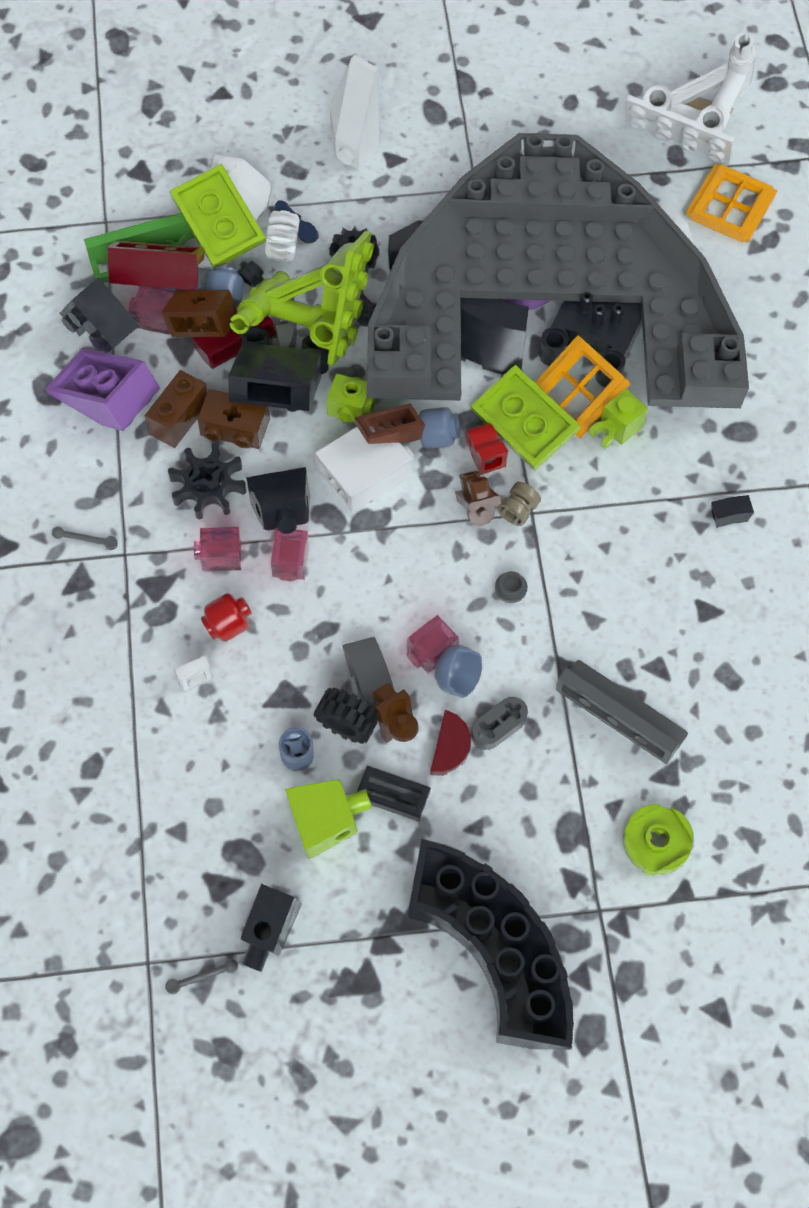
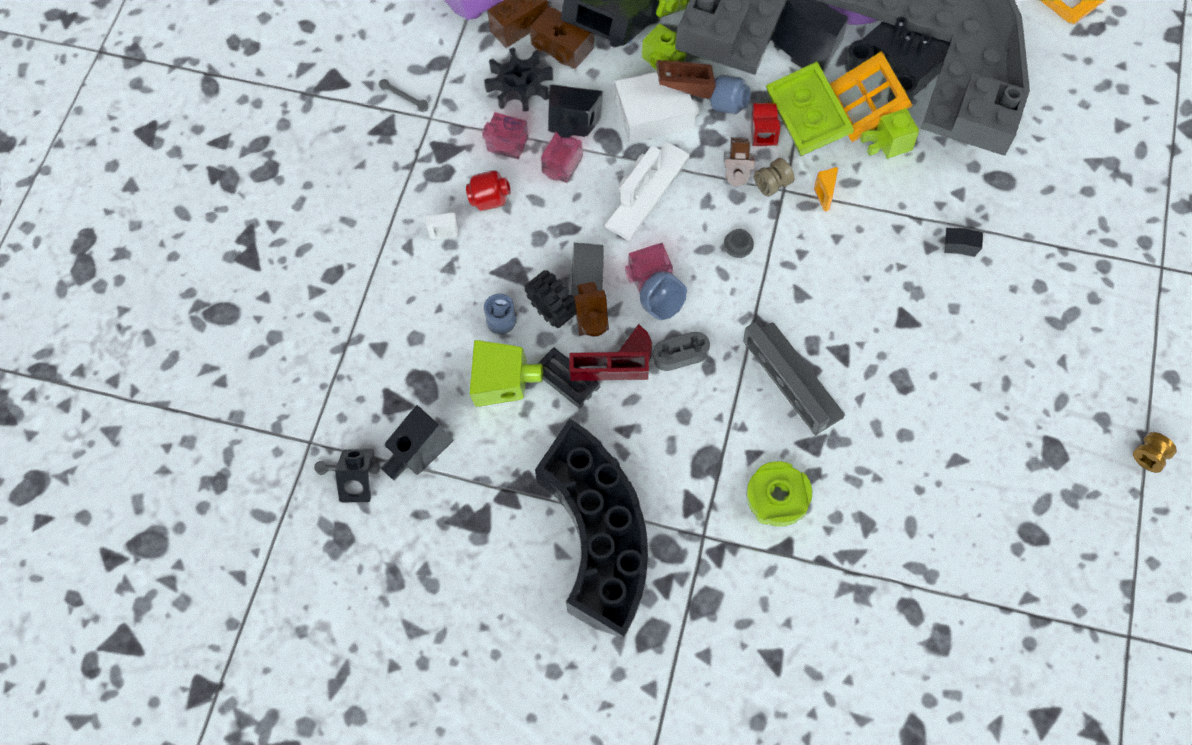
camera: 25 degrees right, 0 degrees up
none -> black bracket [335,449,374,503]
none -> dark red piece [569,352,649,381]
none -> white bracket [605,142,690,240]
none -> light orange slope [814,167,838,211]

